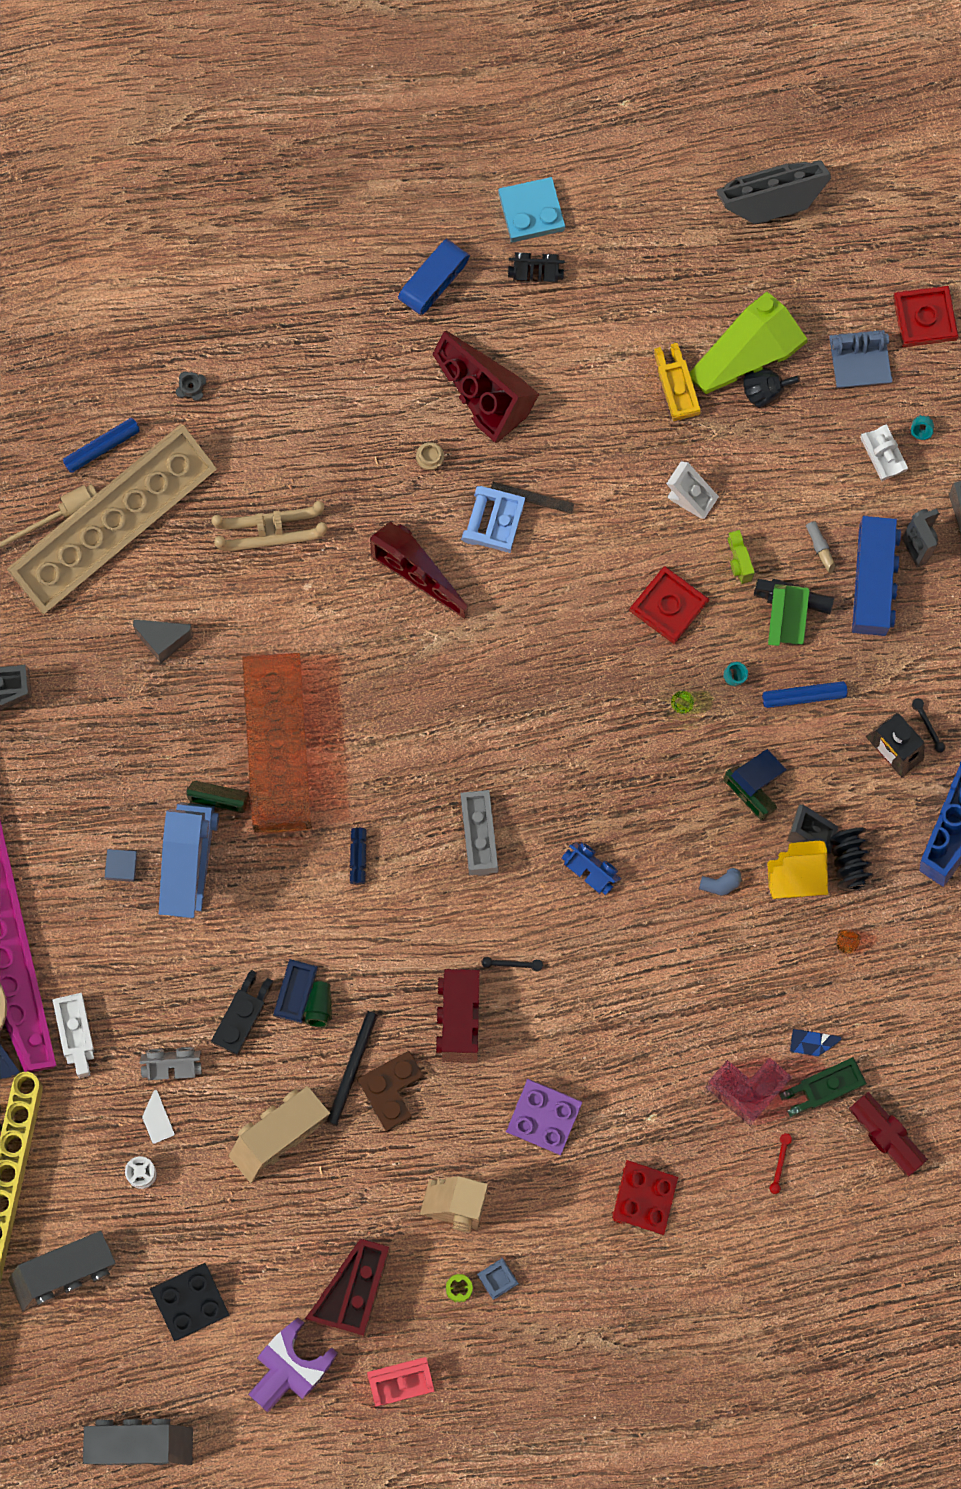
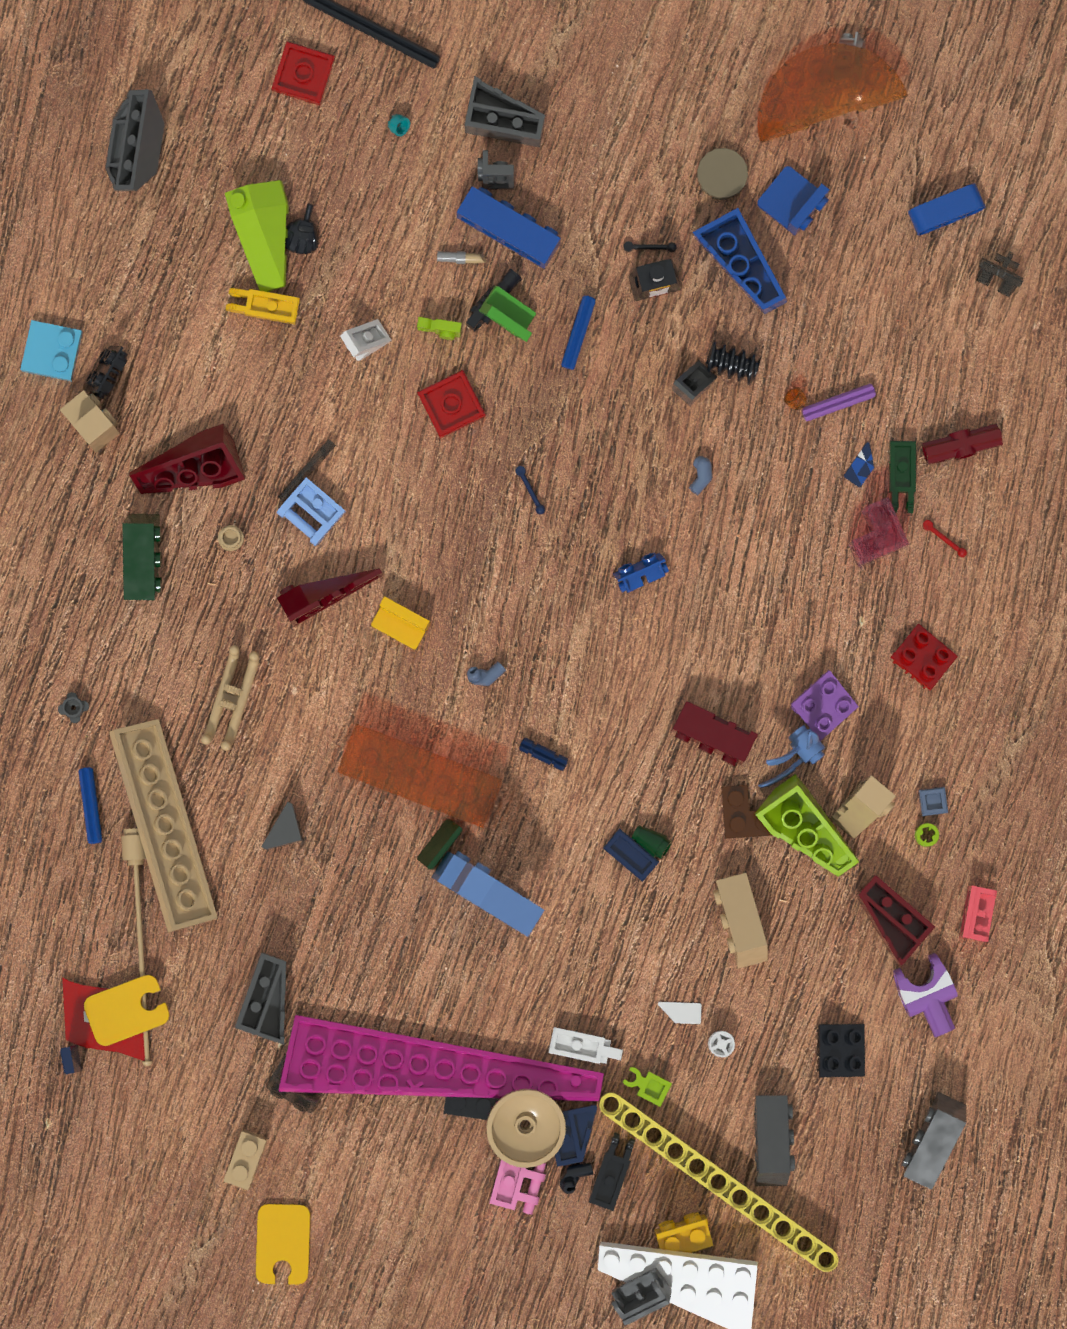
camera: 65 degrees left, 10 degrees up
sand blue tile [104,849,137,882] -> none
light grey hinge [140,1047,202,1081] -> none
black hinge [211,970,273,1056] -> none
black bar [326,1011,378,1126] -> none
blue beam [398,239,470,316] -> none
light grey hinge [460,790,498,876] -> none
black hinge [481,957,543,972] -> none
clear neon green hinge [671,691,694,714] -> none
teal hinge [723,662,748,687] -> none
dark green slope [724,766,777,821] -> none
dark blue tile [731,749,787,797] -> none
yellow piece [767,841,828,899] -> none
sand blue hinge [829,330,892,388] -> none
white hips [860,424,908,482] -> none
none -> tan brick [60,390,119,452]
none -> dark green wedge [122,514,162,600]
none -> yellow panel [371,596,430,650]
none -> sand blue arm [467,661,506,686]
none -> dark blue hinge [515,466,546,515]
none -> lime plate [622,1067,672,1107]
none -> lime wedge [755,774,859,877]
none -> medium blue plant [758,725,825,788]
none -> medium lavender axle [802,384,876,421]

